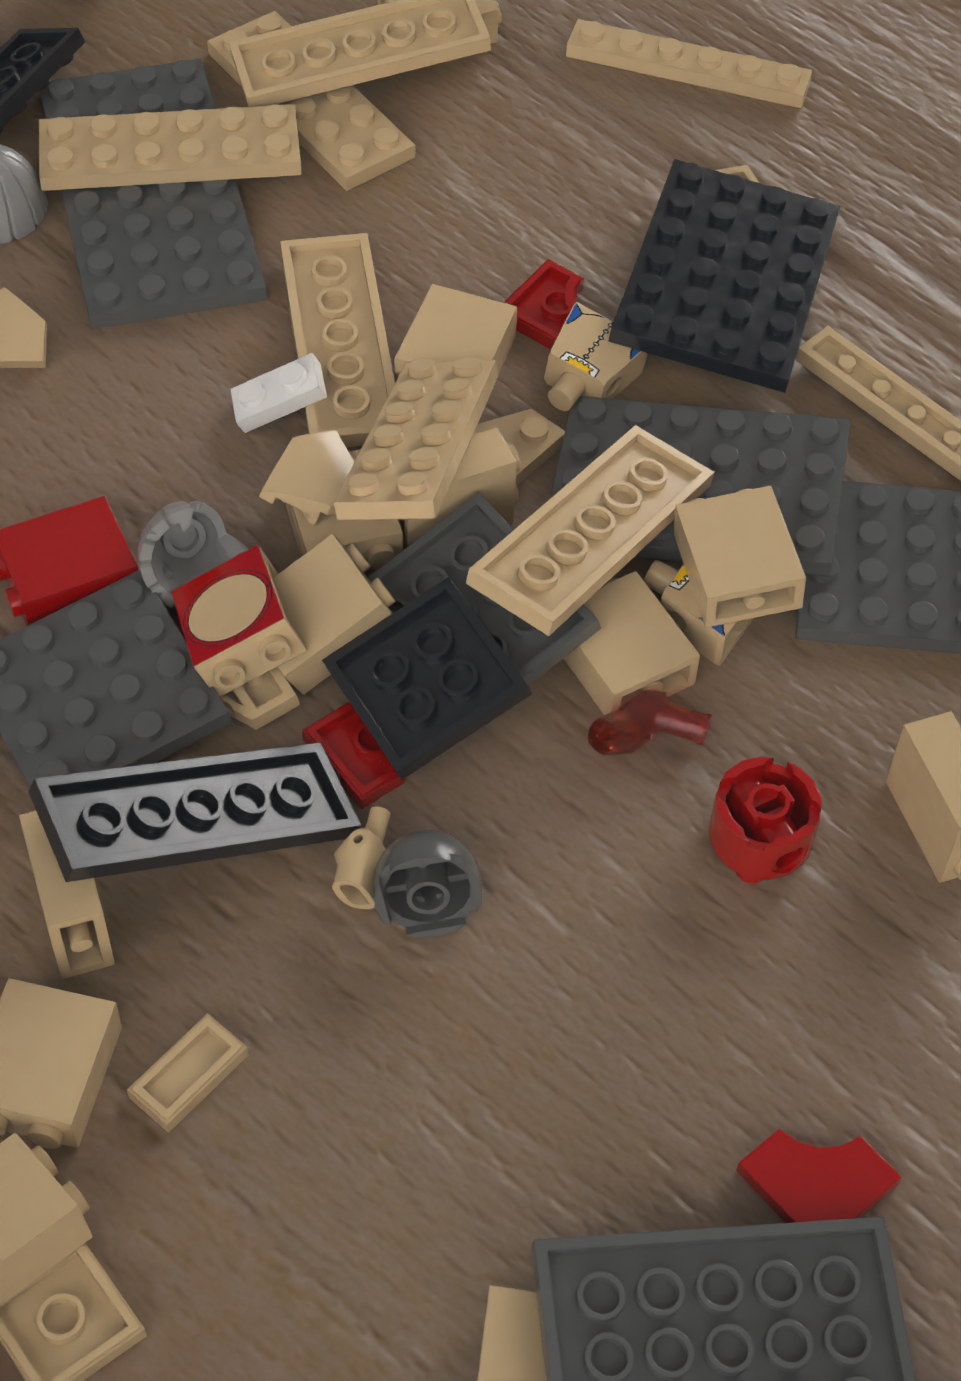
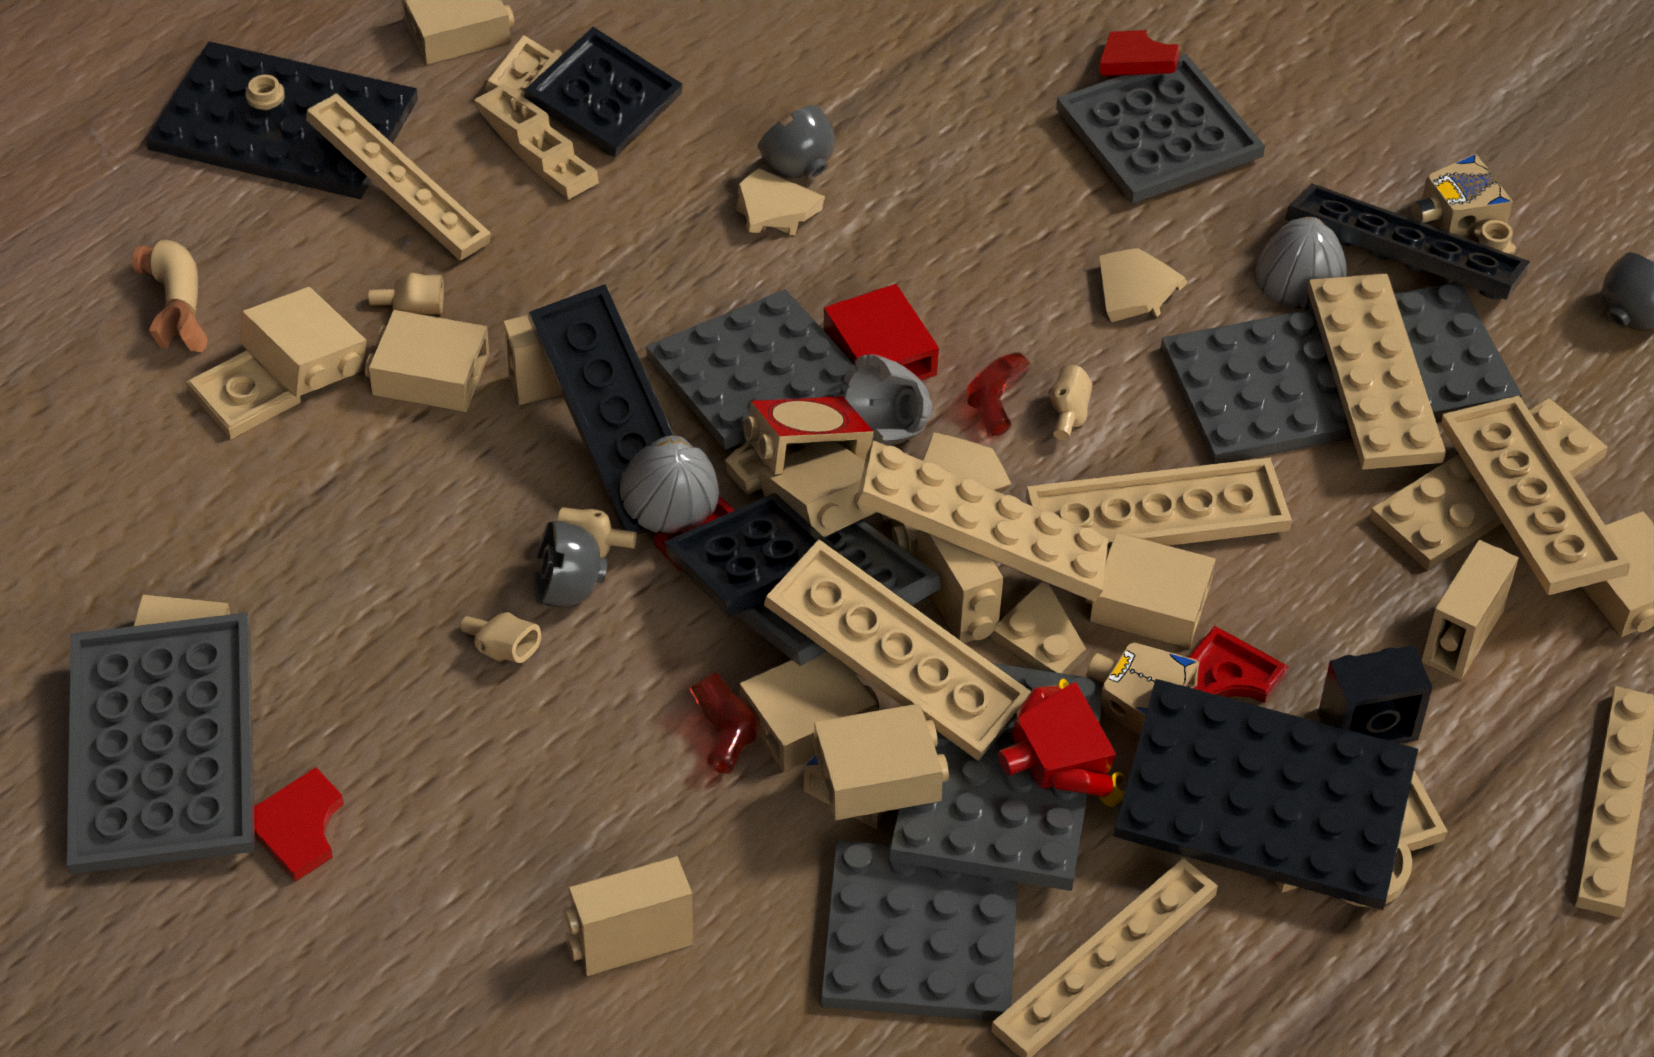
camera: 90 degrees right, 5 degrees down
tan tile [127,1013,249,1133] -> none
white plate [231,353,327,433] -> none
red brick [709,756,822,884] -> none
none -> tan piece [460,612,541,663]
none -> light grey hair [619,435,719,534]
none -> clear red arm [966,352,1030,436]
none -> red torso [998,679,1125,807]
none -> tan piece [1048,365,1092,441]
none -> black brick [1318,645,1433,744]
none -> tan brick [1422,540,1519,681]

